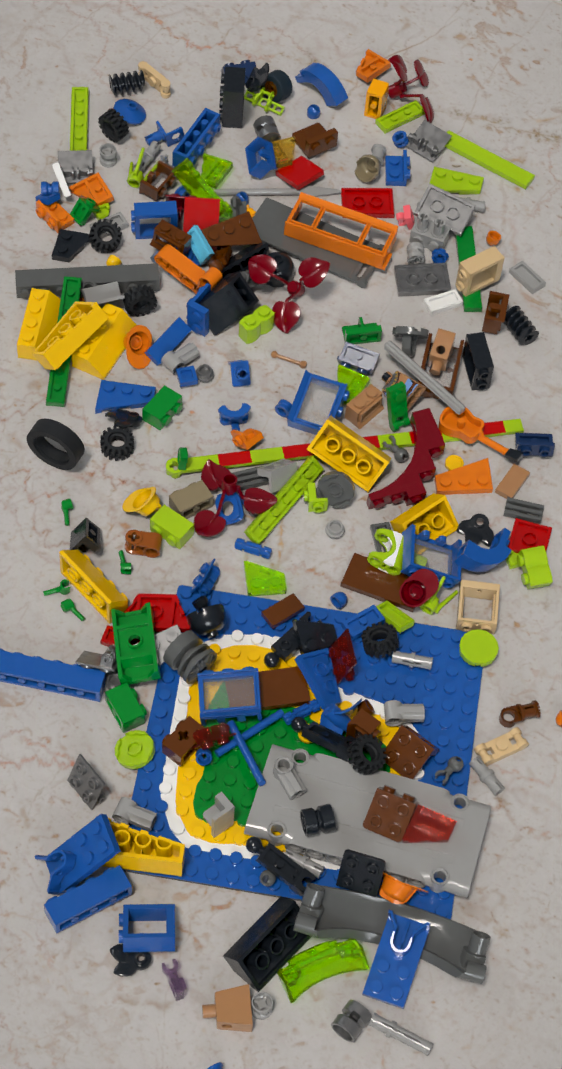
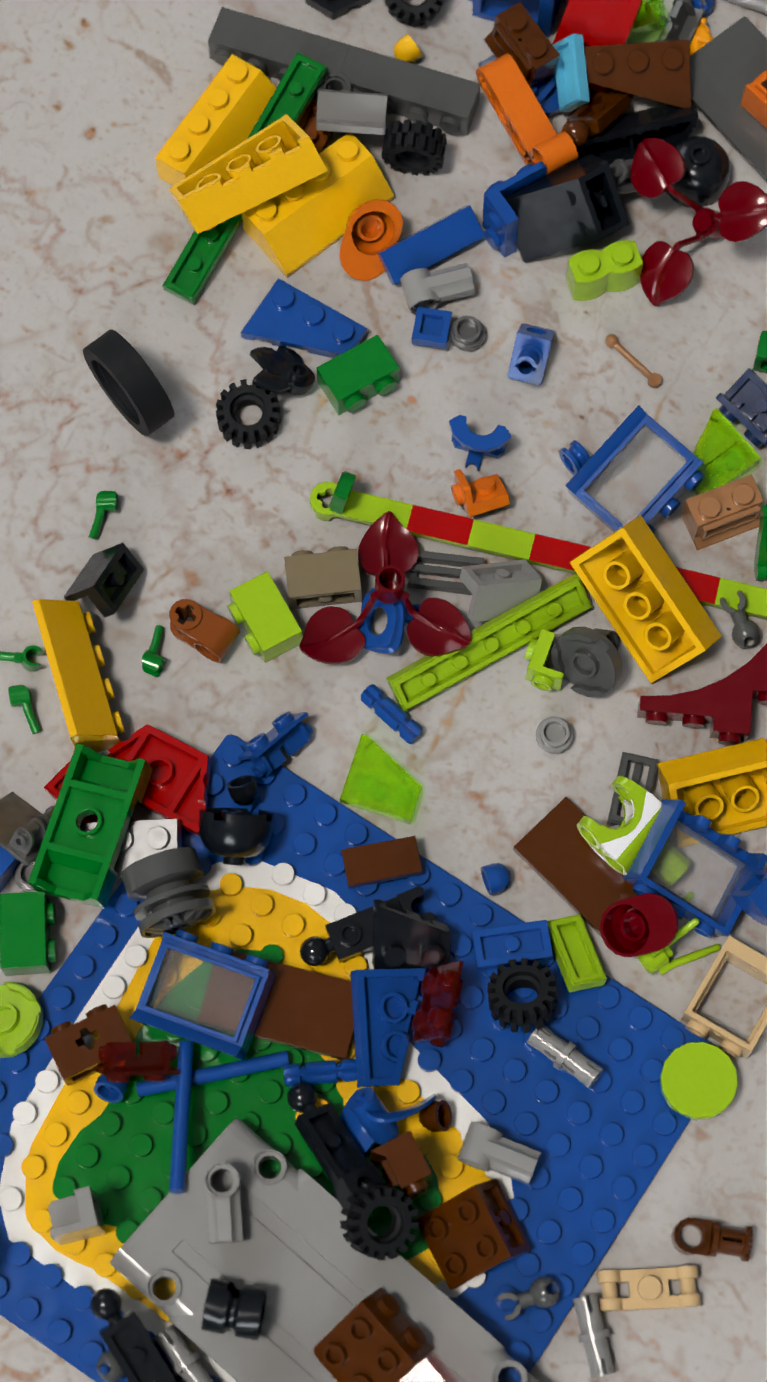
camera: 30 degrees right, 15 degrees up
yellow piece [122,487,162,516] -> none

